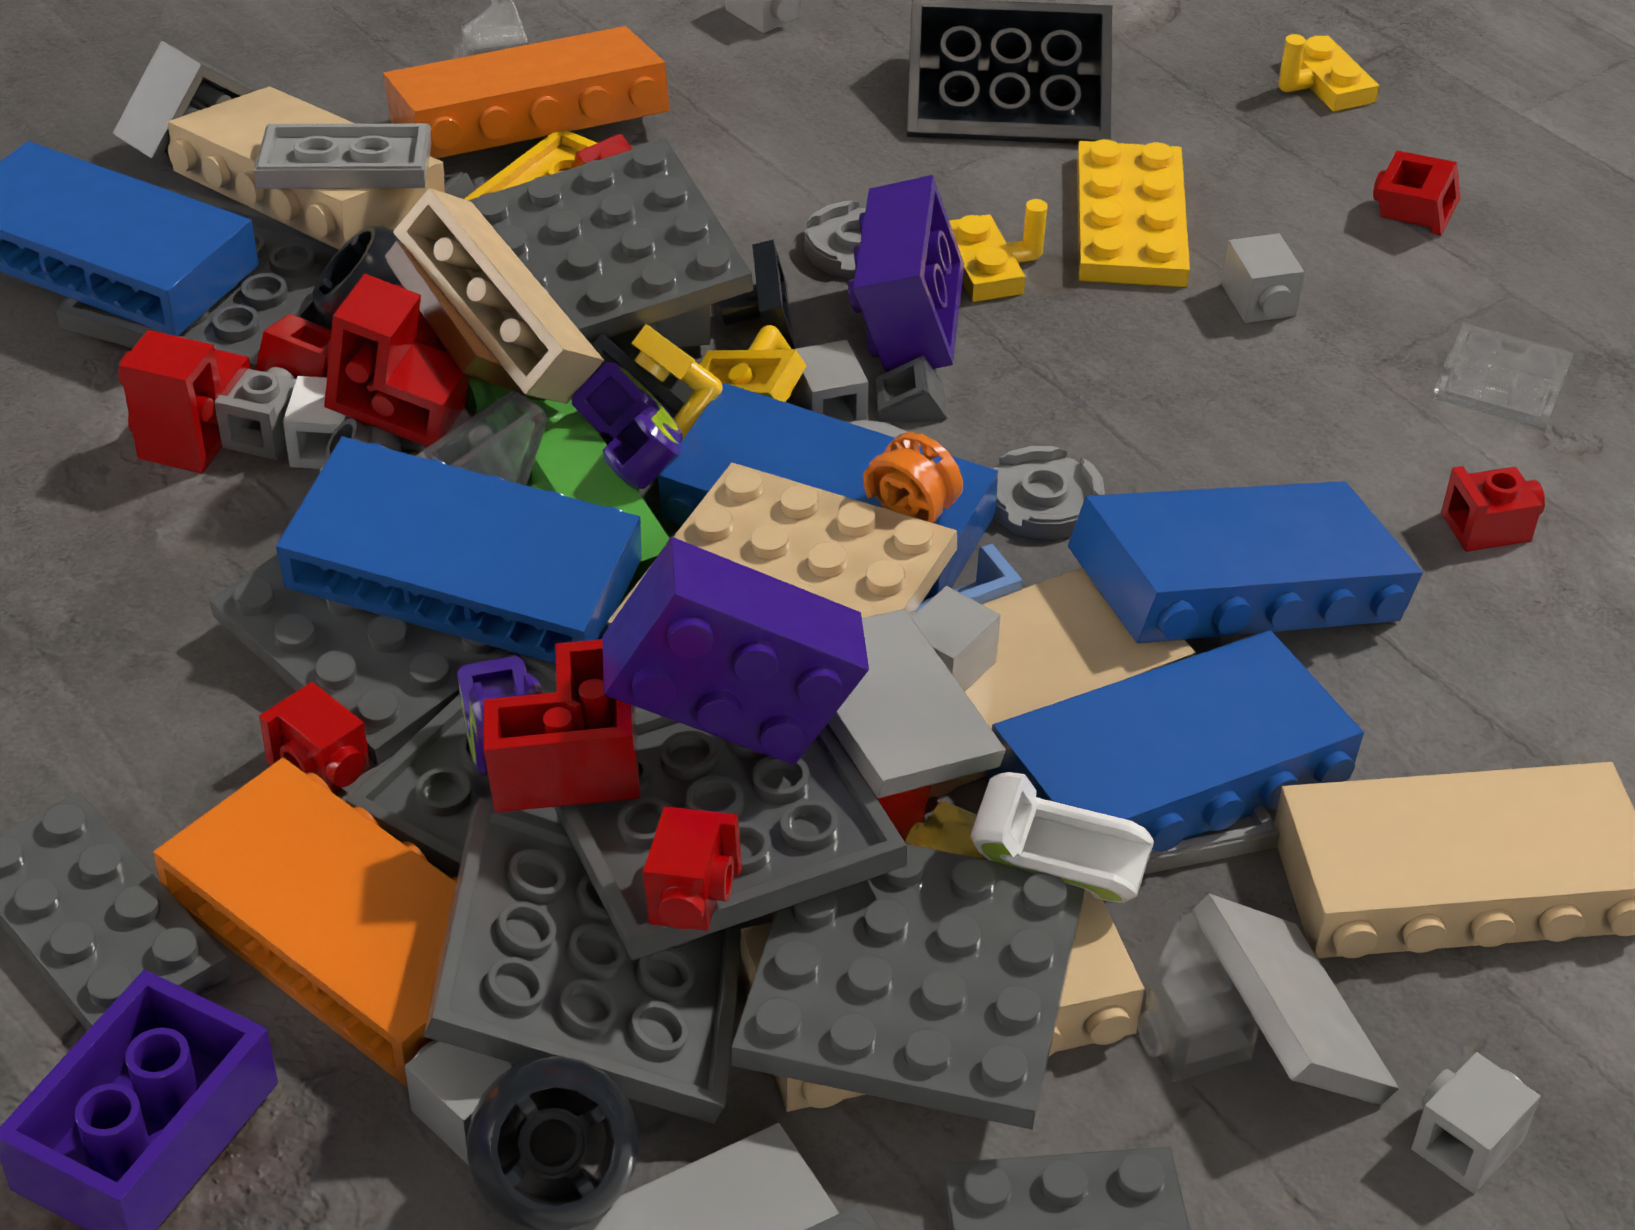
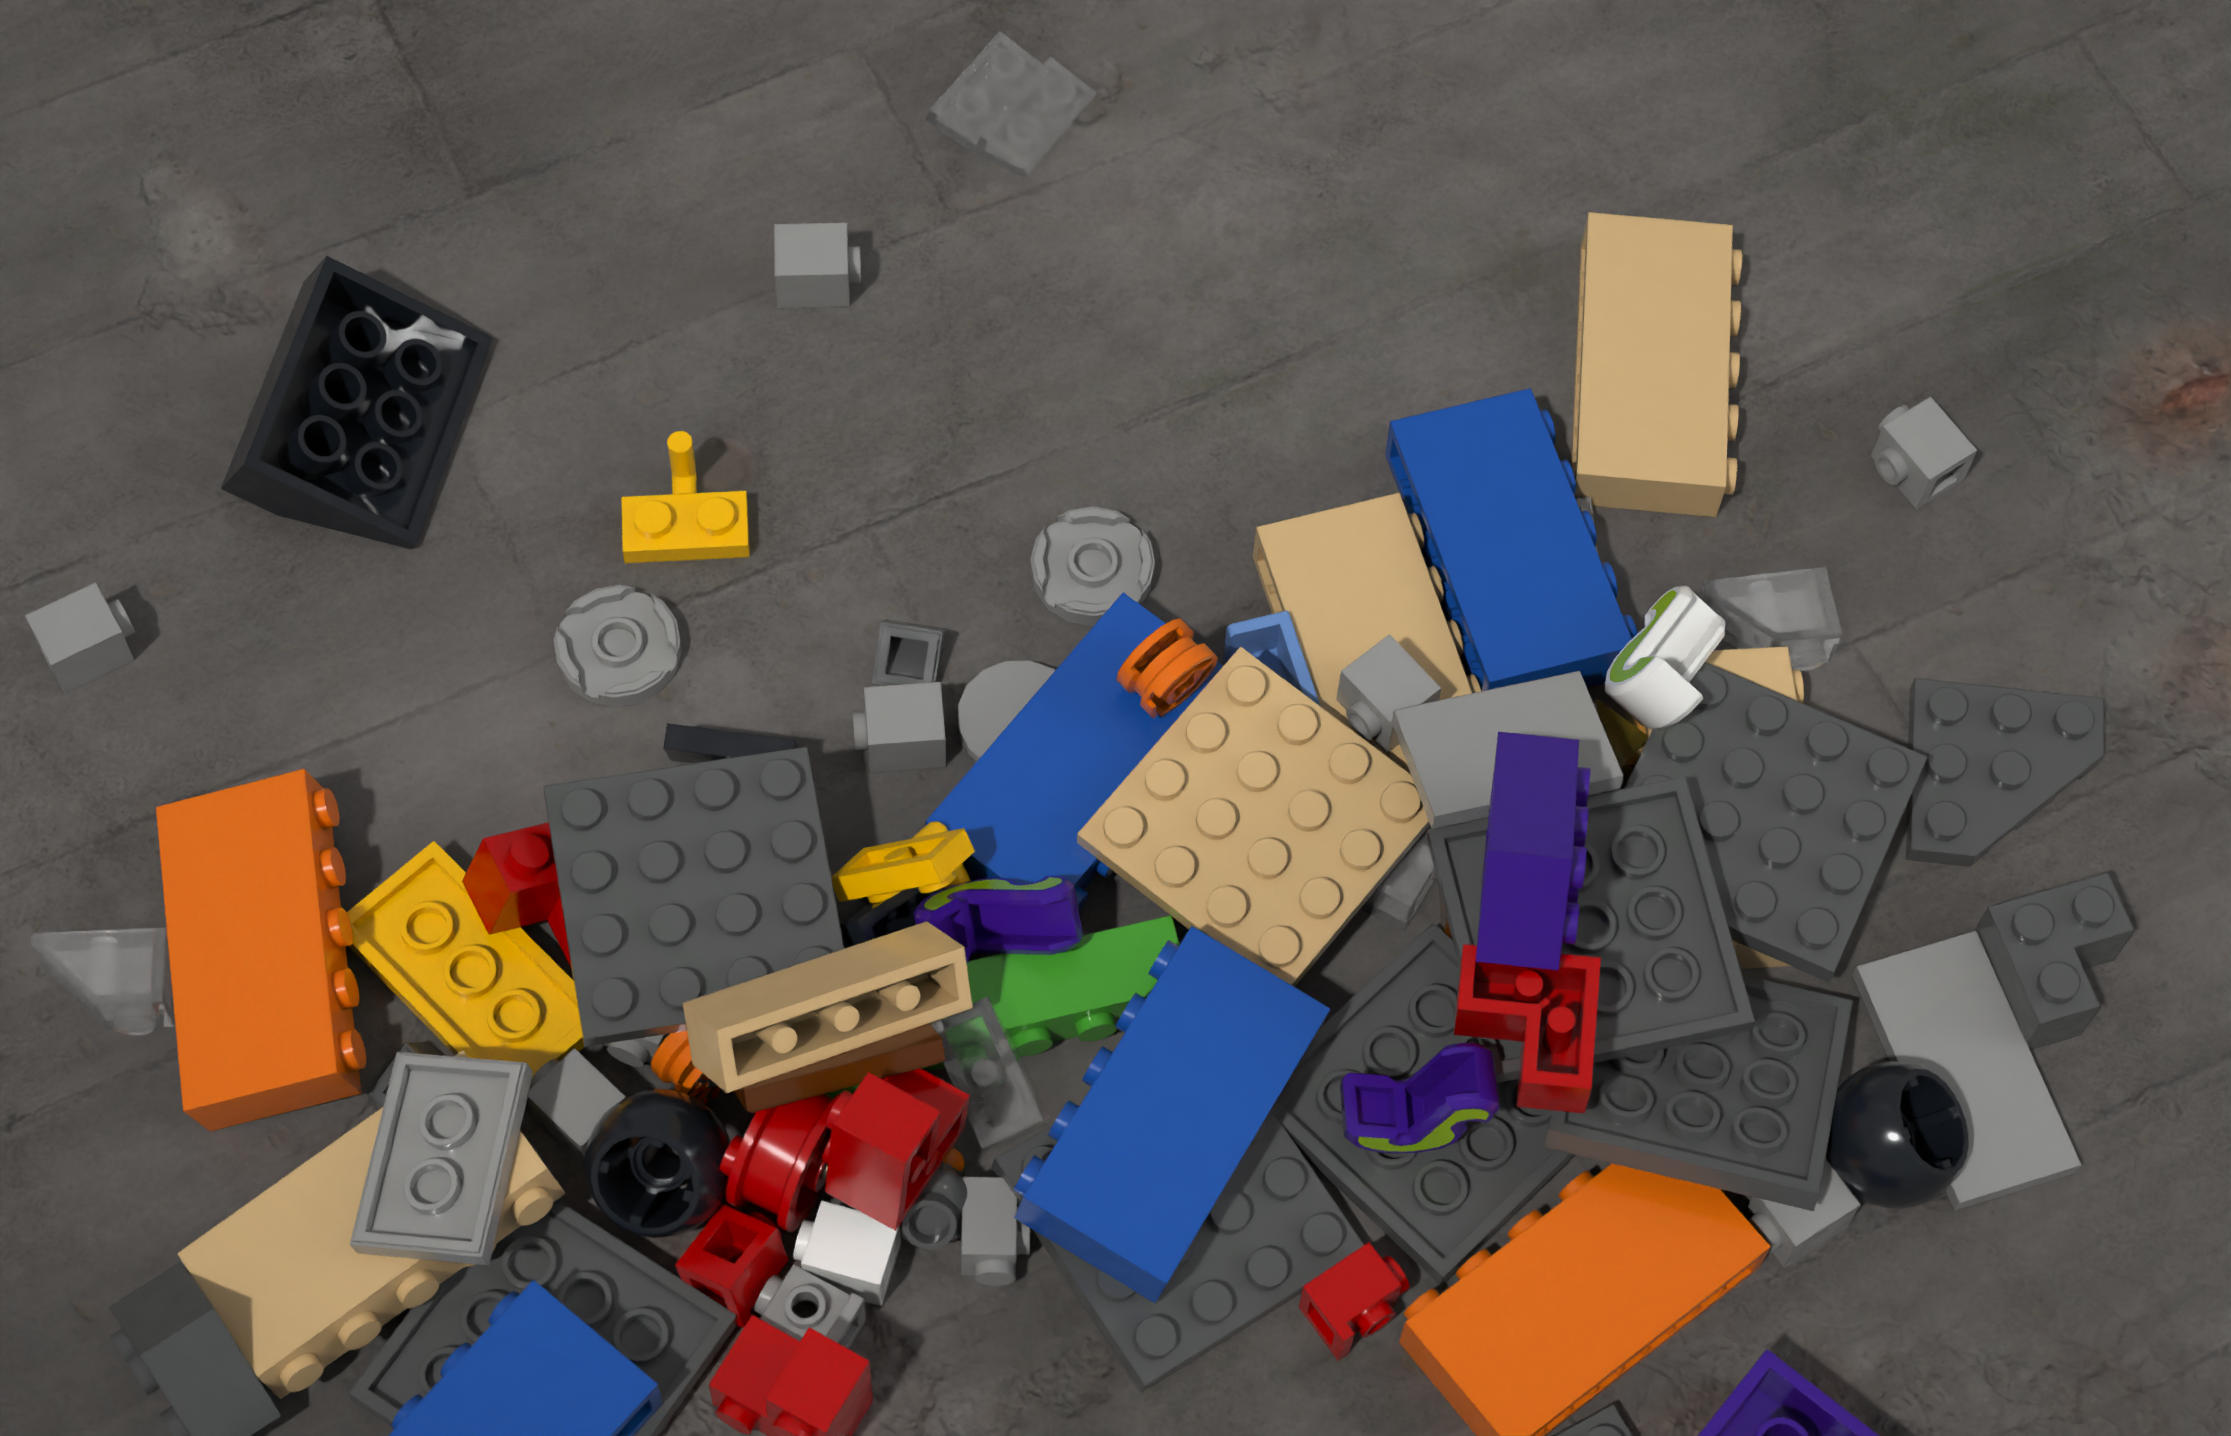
camera: 80 degrees left, 20 degrees up
red brick [643,806,742,931] -> none
yellow plate [699,325,807,402] -> none
dark purple brick [848,175,964,373] -> none
blue brick [1068,481,1423,643] -> none
yellow plate [1077,139,1190,287] -> none
light grey tile [1192,894,1399,1105] -> none
yellow plate [1278,34,1379,112] -> none
red brick [1373,150,1461,236] -> none
red brick [1441,466,1545,552] -> none

